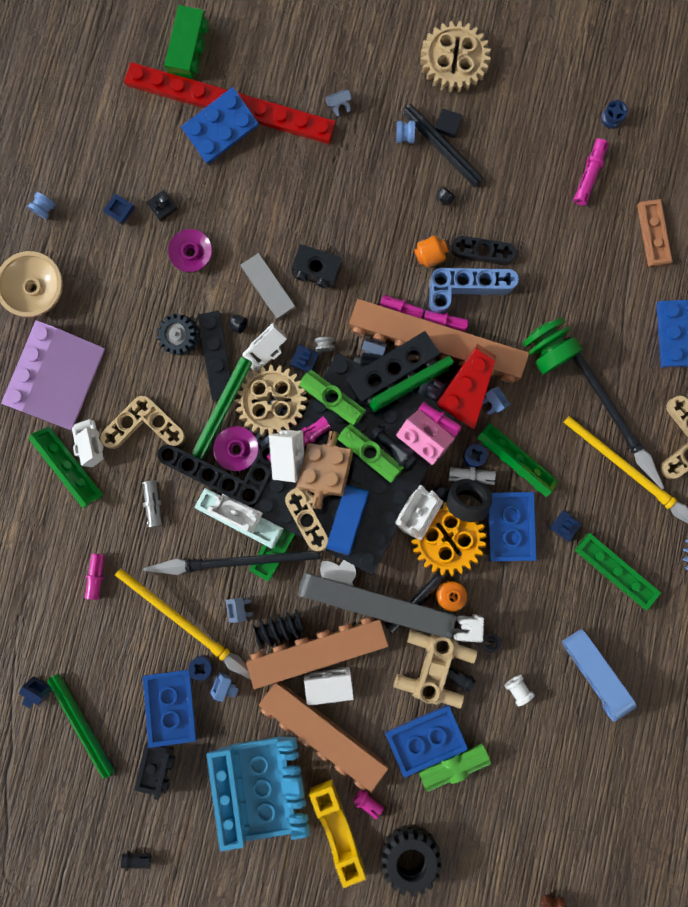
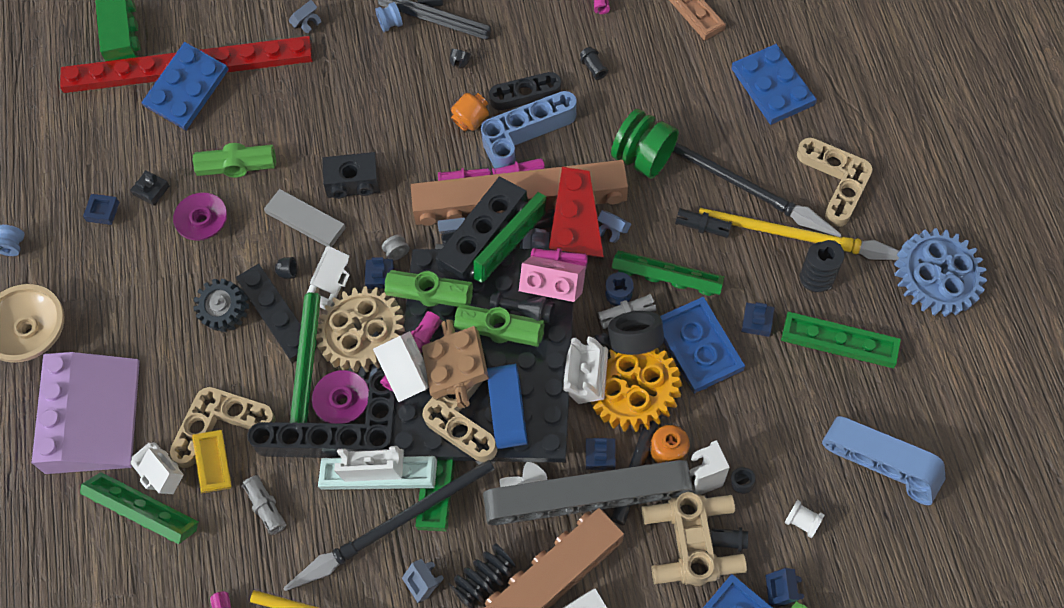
camera: 25 degrees left, 20 degrees down
none -> yellow tile [192,430,231,494]
none -> bright green piece [193,143,276,178]
none -> black pin [580,47,609,80]
none -> dark blue tile [586,438,615,470]
none -> black pin [675,208,732,238]
none -> dark blue tile [766,568,804,607]
none -> black piece [799,240,845,292]

